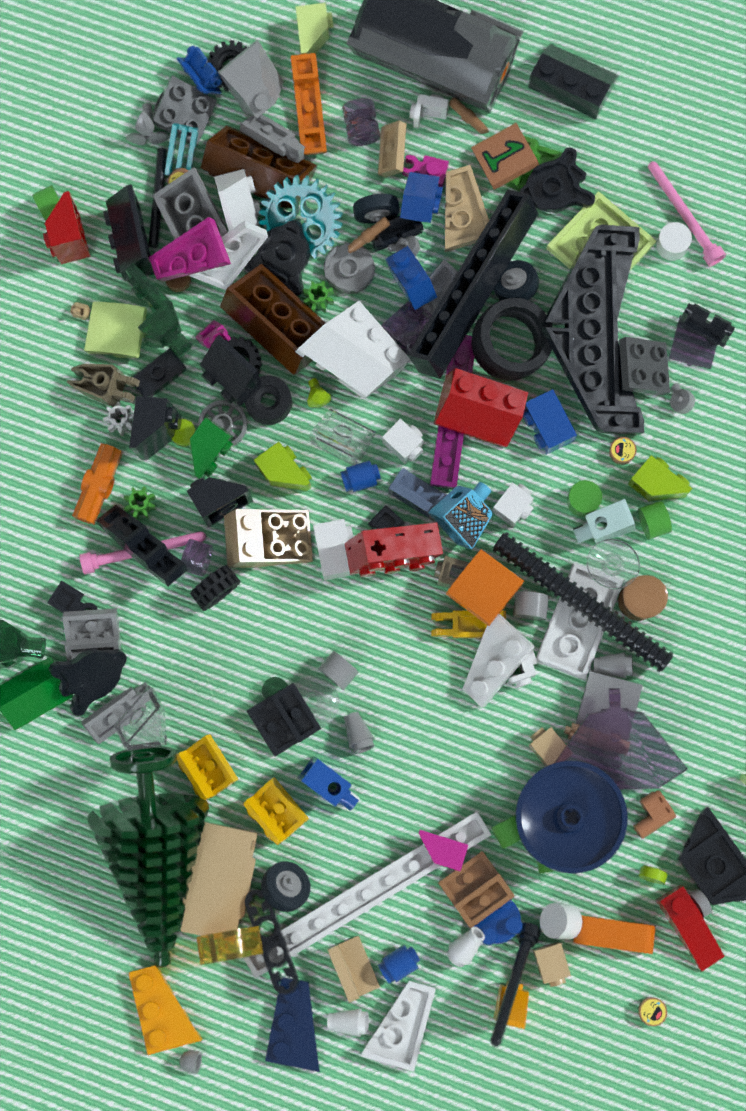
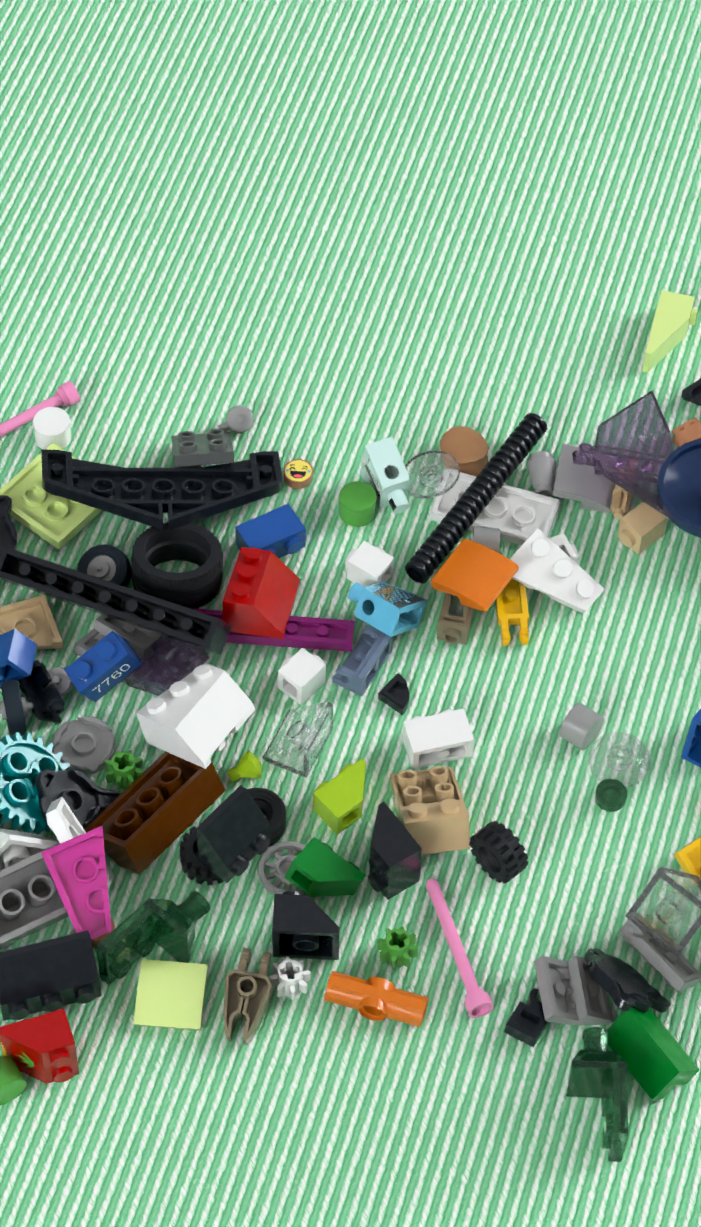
camera: 100 degrees left, 25 degrees down
tan rock [70,302,90,320] -> none
black slope [96,504,188,587] -> none
black plate [133,348,187,397] -> none
clear purple piece [181,539,213,577] -> none
dark pink plate [195,320,231,349] -> none
black slope [246,683,322,757] -> none
blue brick [340,460,381,493] -> none
red piece [344,523,443,577] -> none
light grey cone [344,712,375,754] -> none
medium nougat piece [348,217,390,253] -> none
lime slope [628,455,693,501] -> none
bright green piece [638,501,672,540] -> none
piece [669,315,717,369] -> none
black hinge [678,303,735,348] -> none

